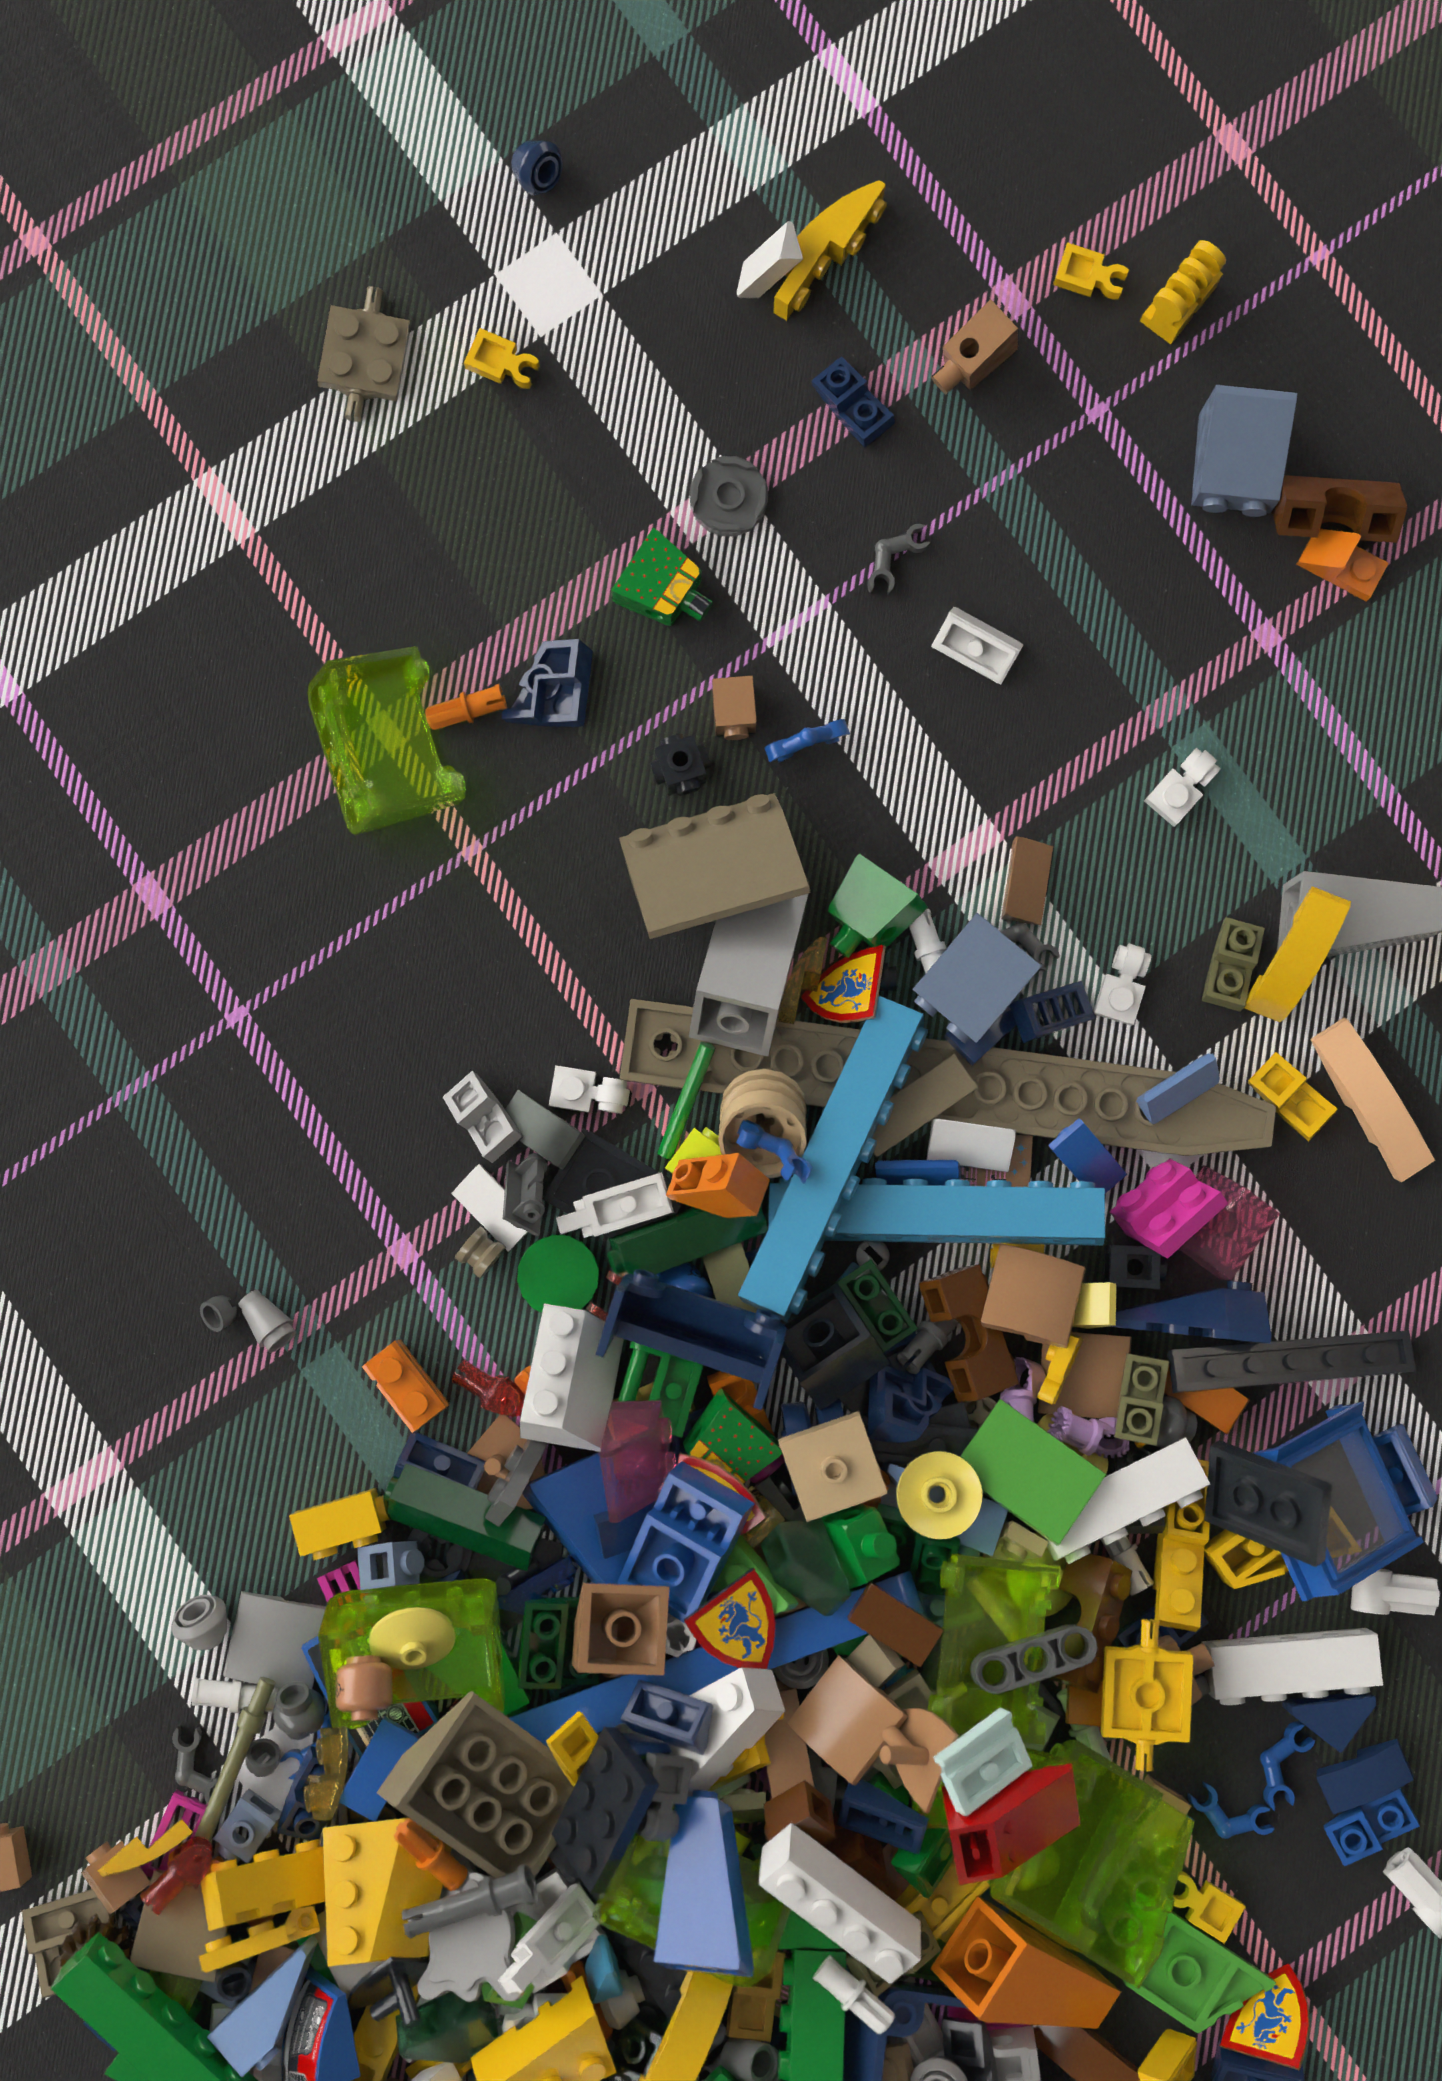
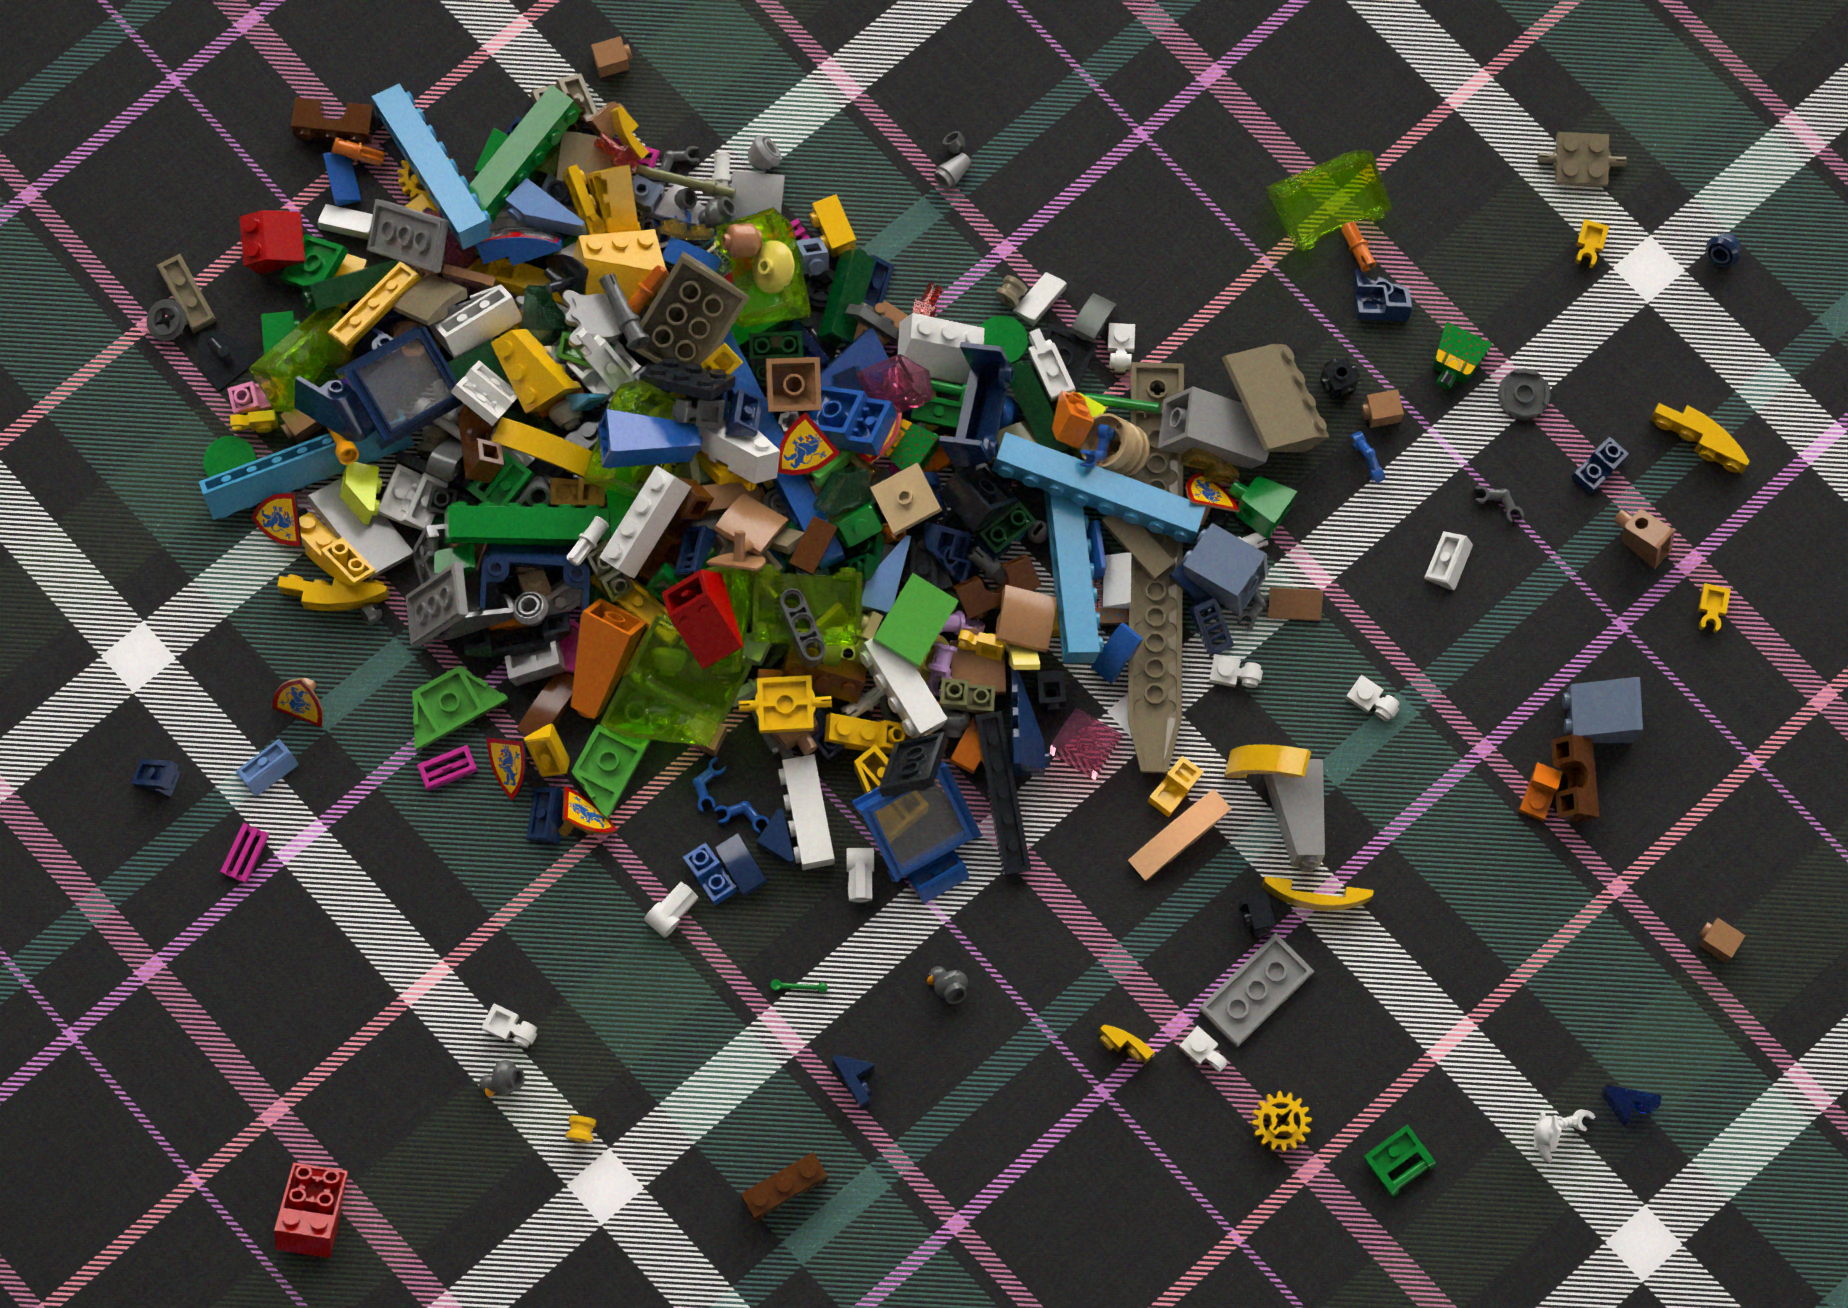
camera: 85 degrees right, 10 degrees down
orange brick [362,1339,450,1433] -> none
light grey slope [443,1071,523,1163] -> none
dark grey hinge [502,1153,547,1237] -> none
white slope [737,222,803,298] -> none
light yellow dish [897,1451,982,1539] -> none
light aqua plate [933,1708,1032,1816] -> none
dark pink plate [1110,1158,1229,1259] -> none
medium blue slope [1136,1053,1220,1124] -> none
yellow legs [1140,240,1226,344] -> none
yellow plate [1163,1871,1246,1944] -> none
olive slope [1202,917,1265,1012] -> none

